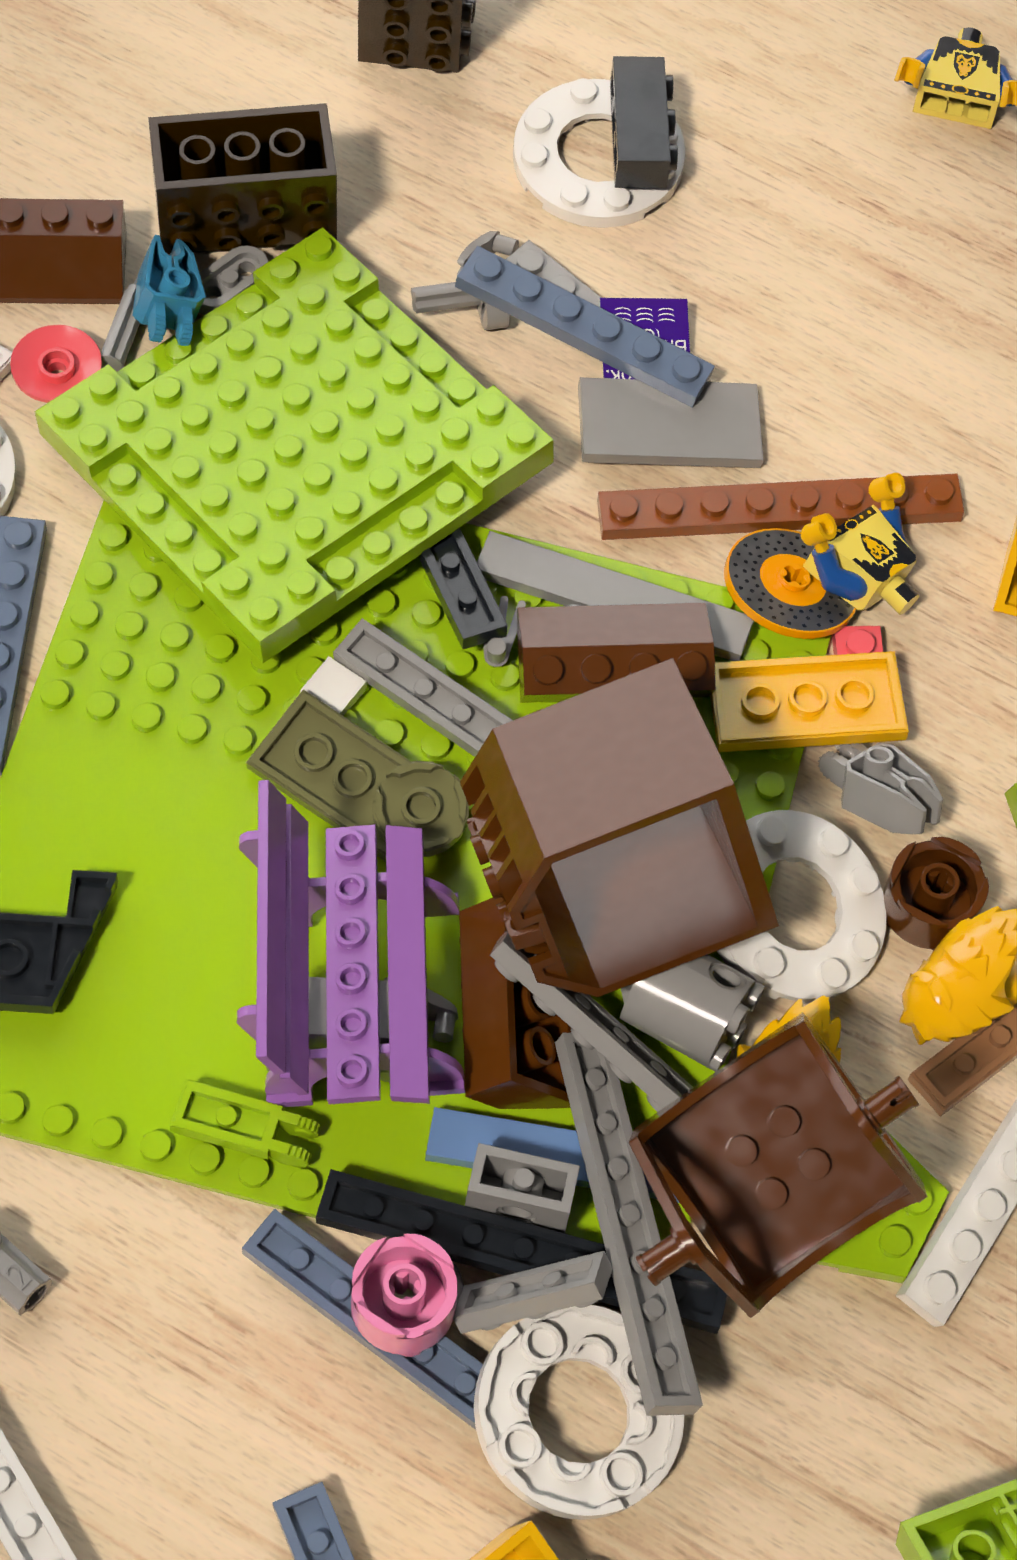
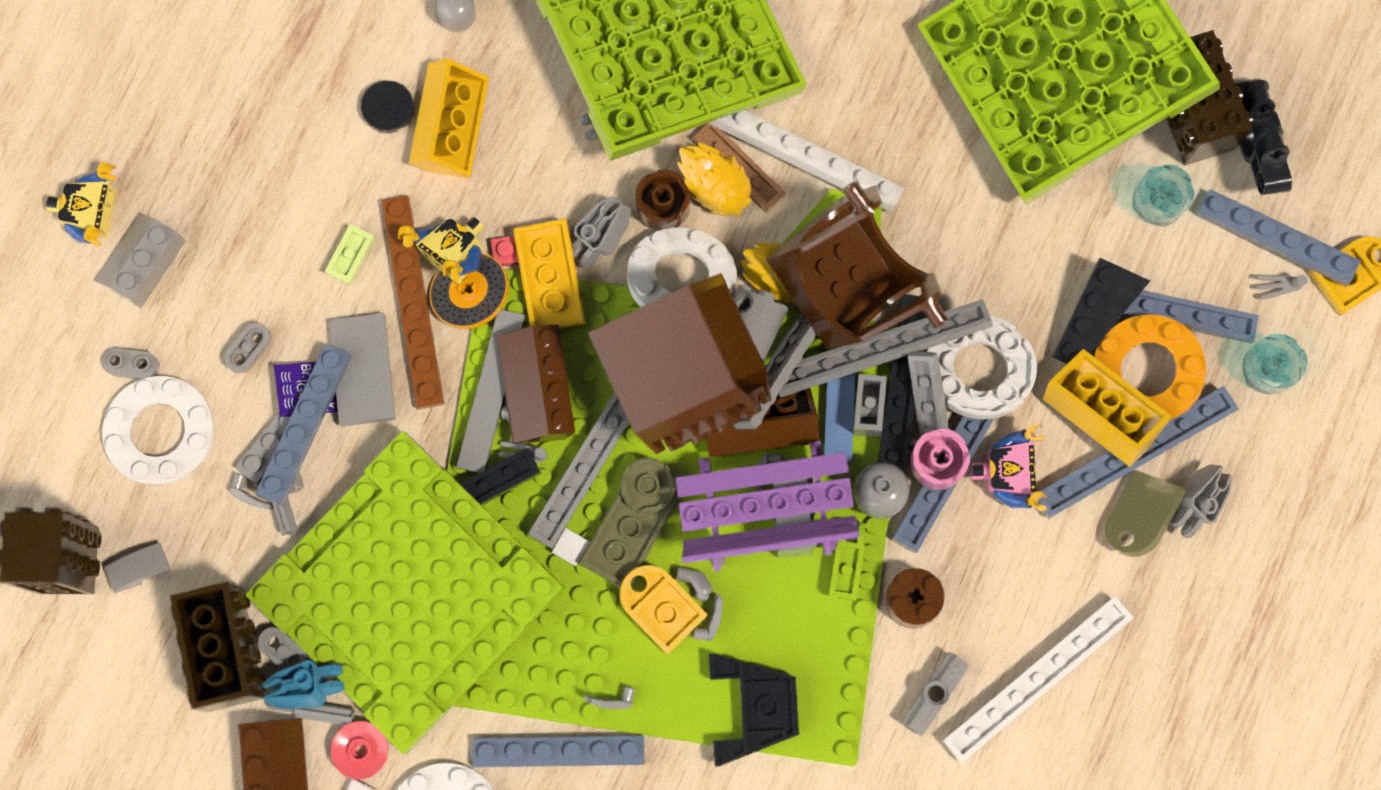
camera: 90 degrees left, 15 degrees up
brick [610,56,678,188] -> none
none -> light grey slope [94,214,186,308]
none -> light grey plate [103,348,160,380]
none -> light grey slope [105,543,170,594]
none -> light grey plate [224,323,271,373]
none -> yellowish green plate [325,224,375,285]
none -> light grey piece [584,686,636,709]
none -> yellow tile [619,565,707,655]
none -> light grey arm [676,567,712,601]
none -> light grey piece [693,594,723,642]
none -> light grey cylinder [853,462,910,519]
none -> reddish brown brick [885,568,945,629]
none -> torso [970,424,1048,511]

